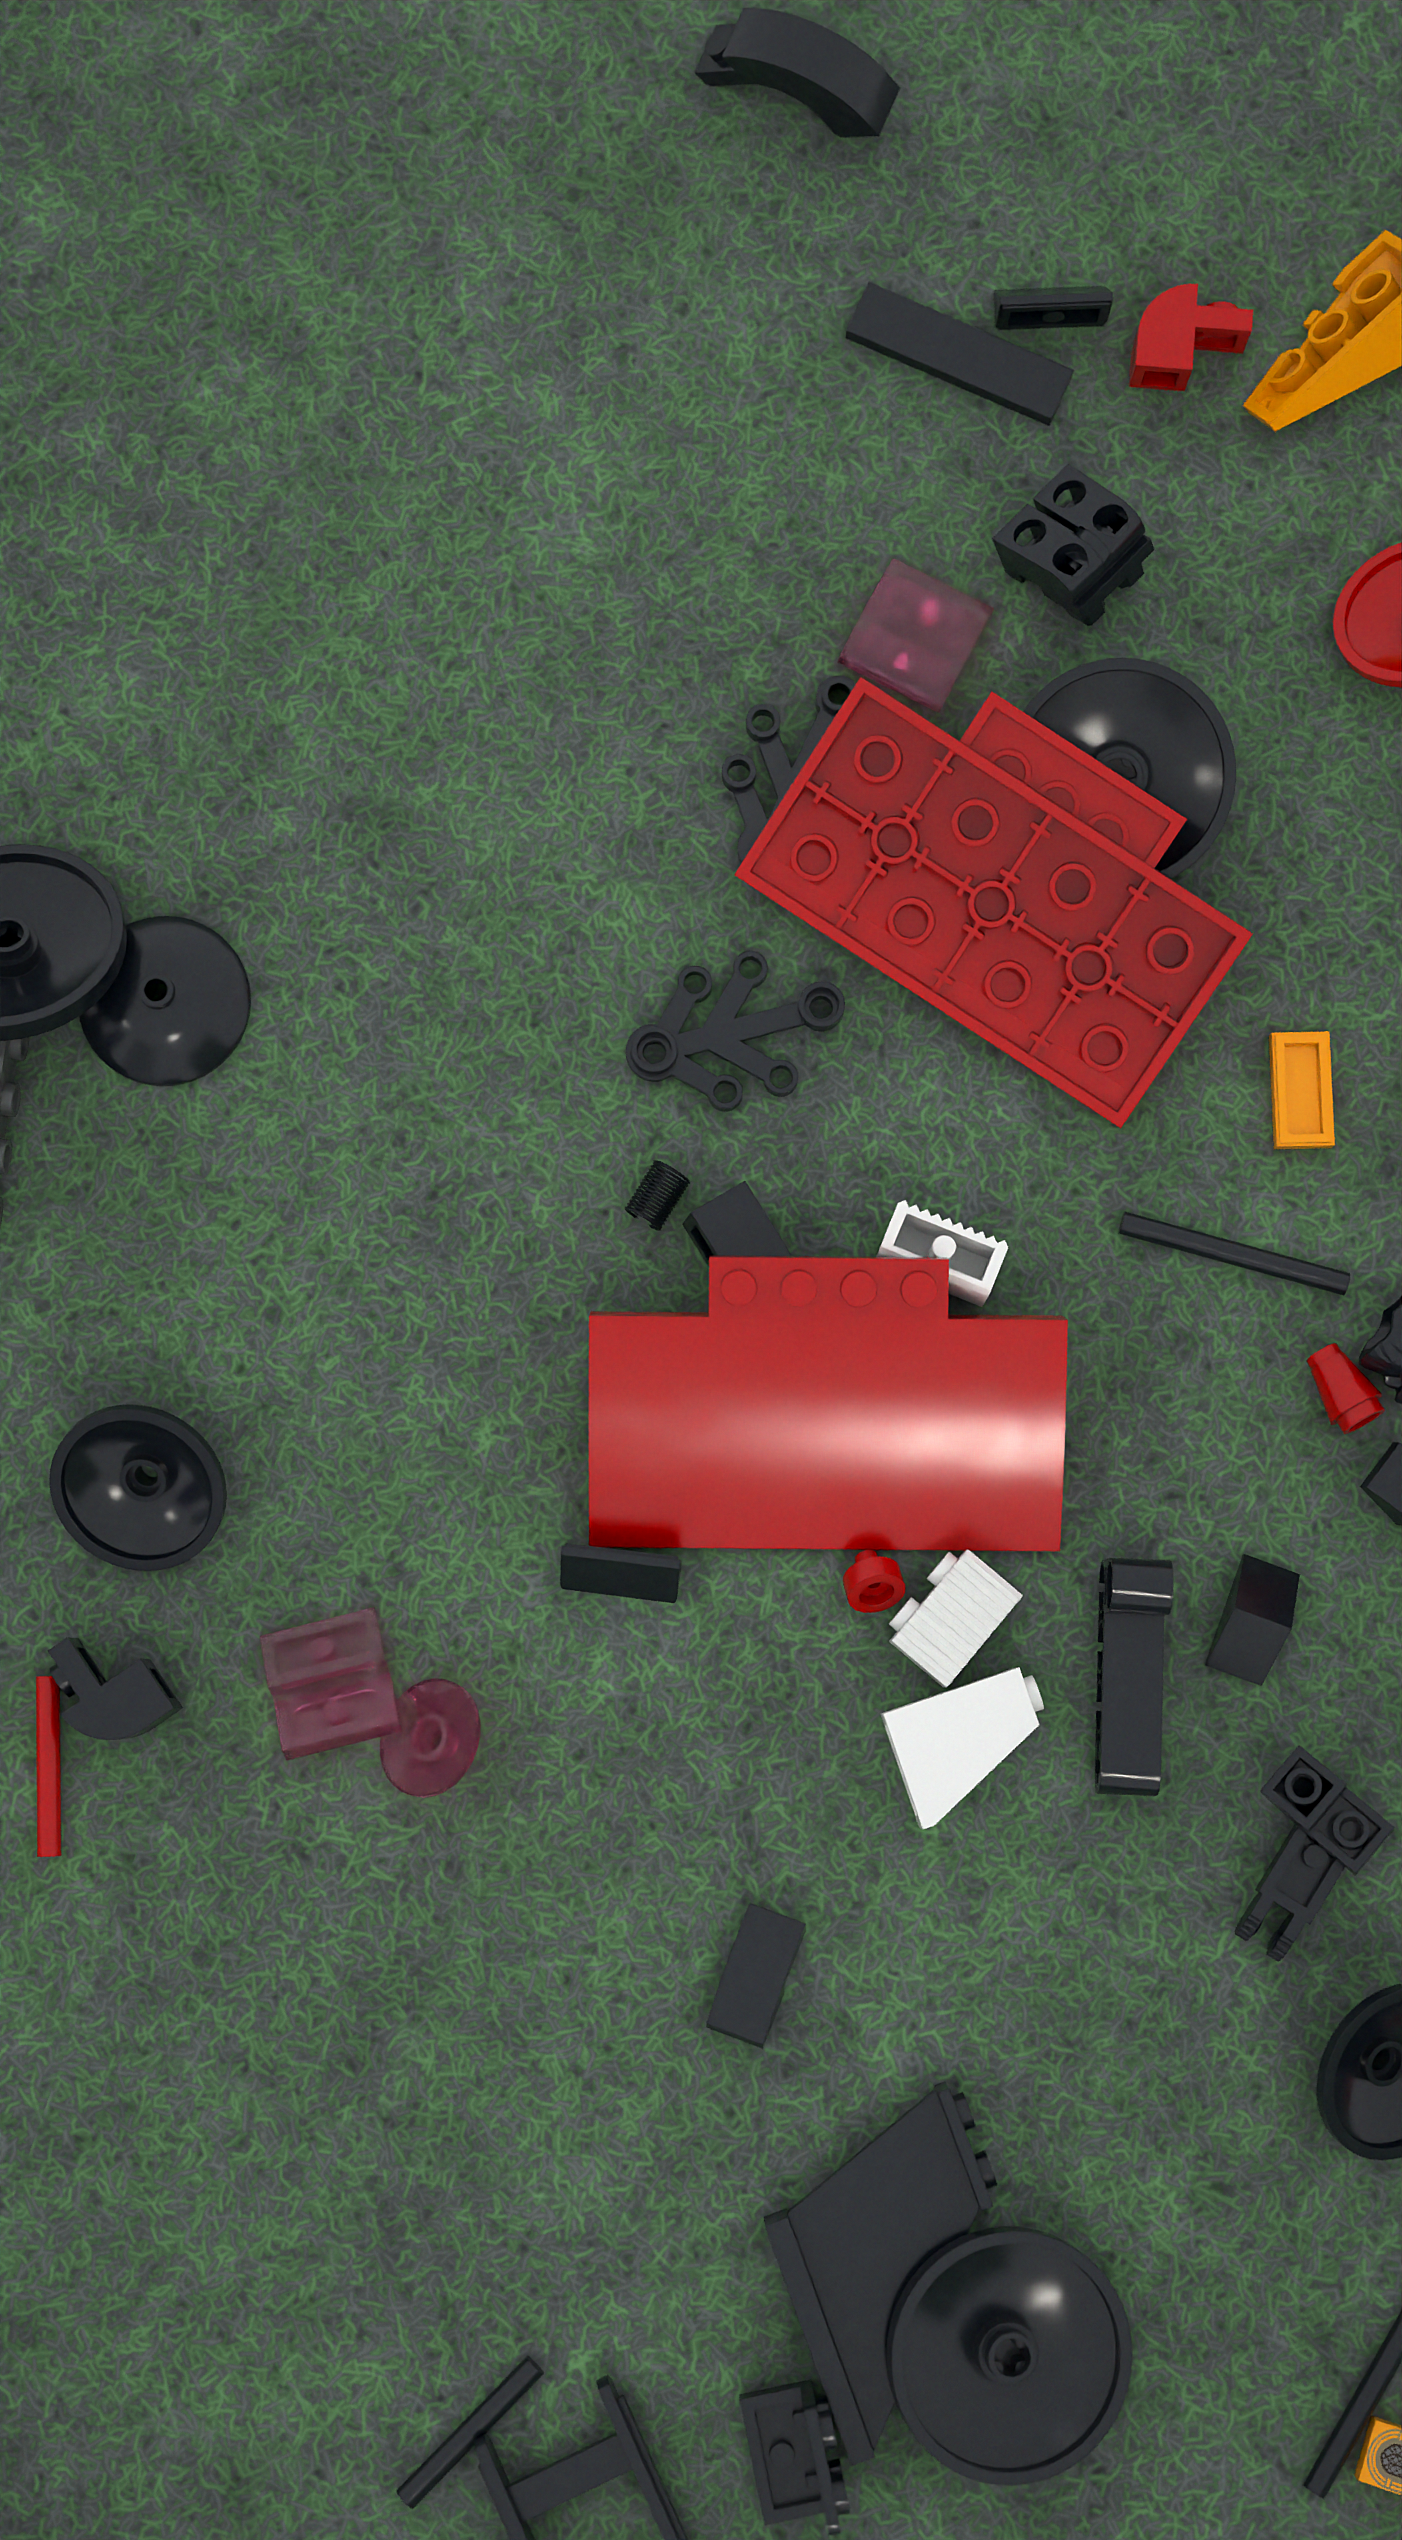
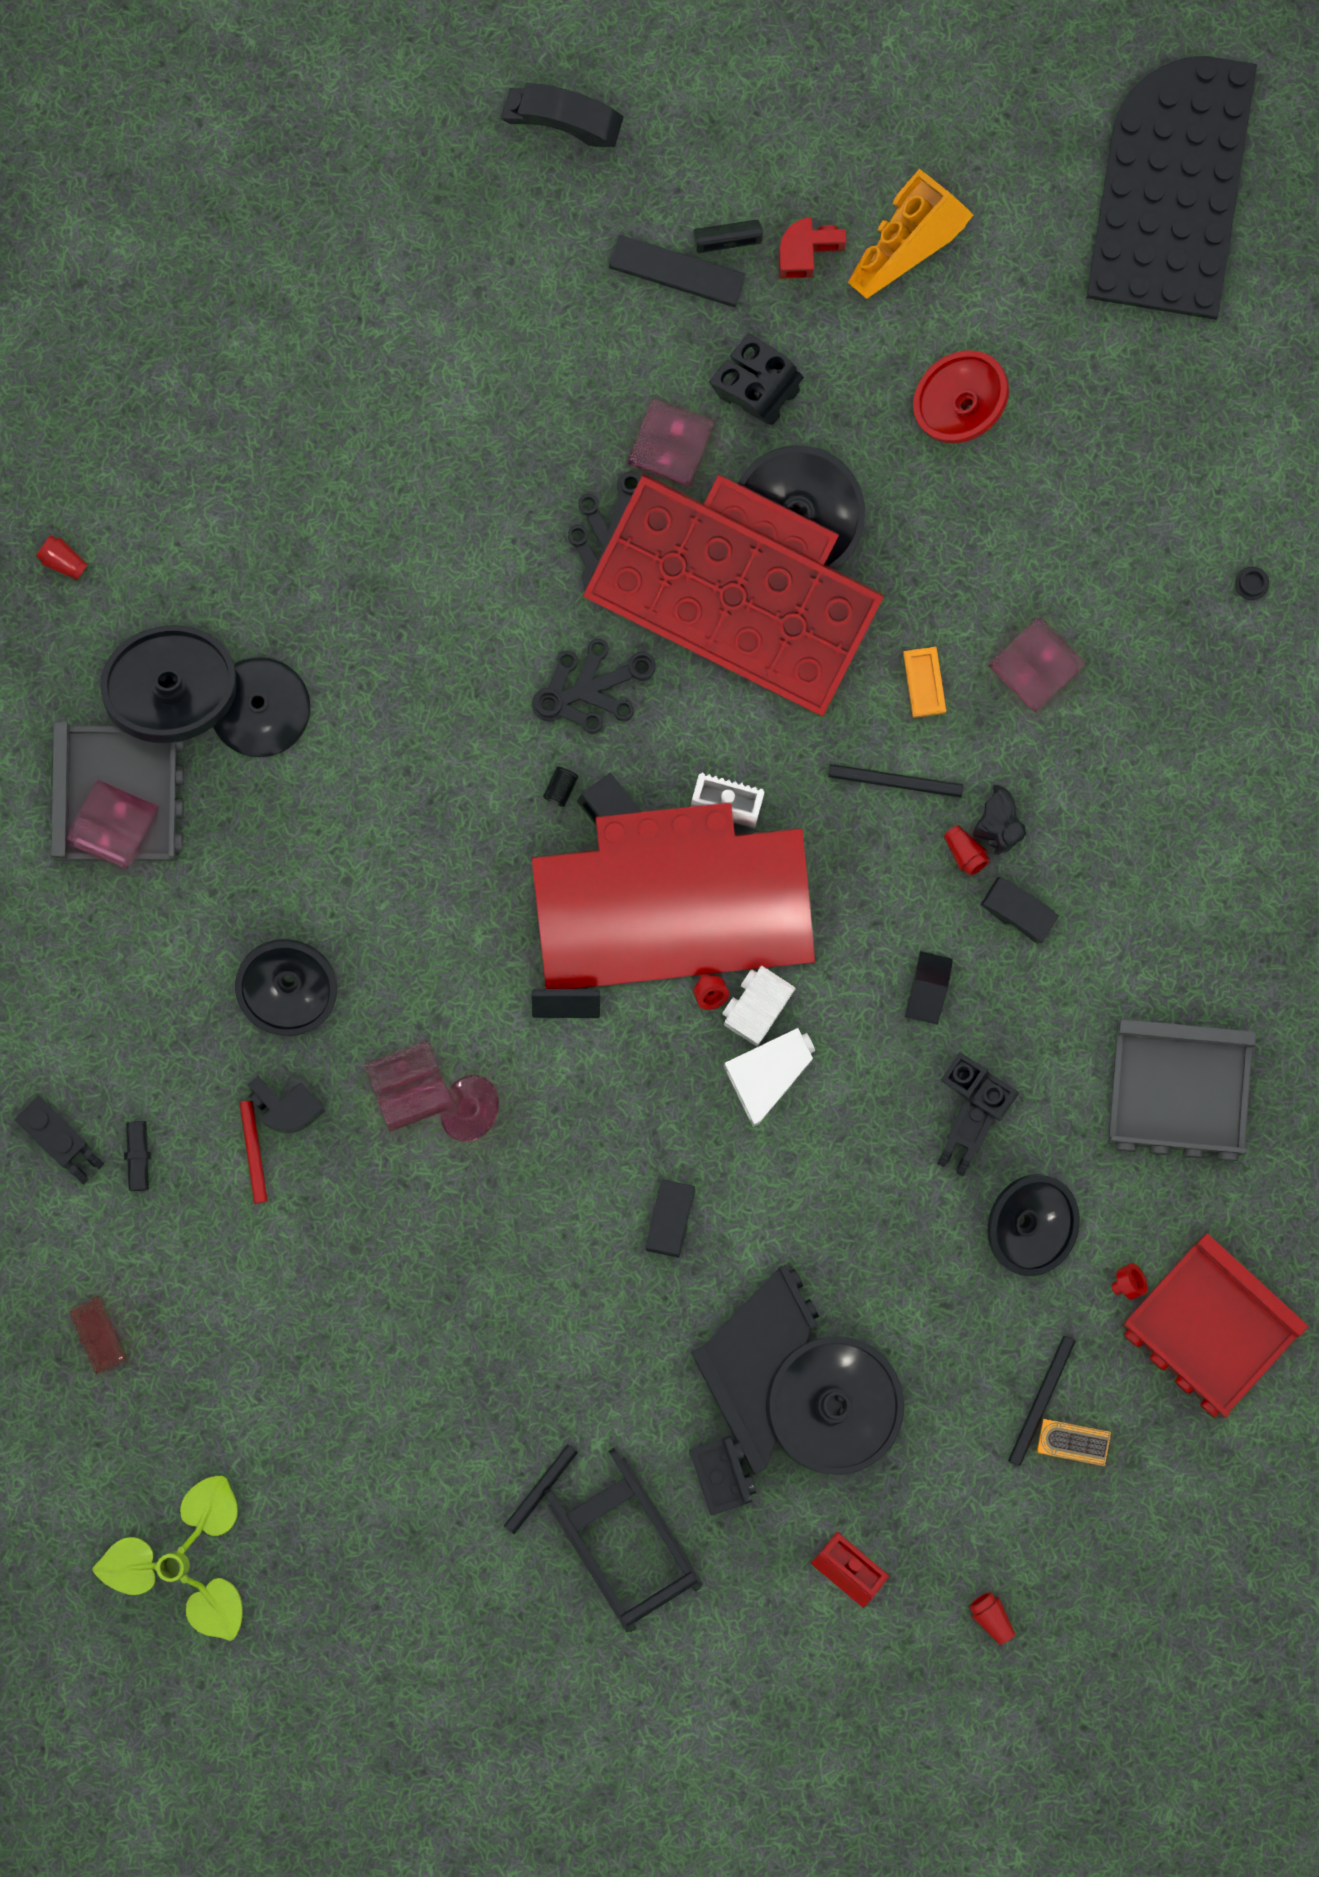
camera: 15 degrees left, 0 degrees up
black beam [1095,1558,1174,1796] -> none

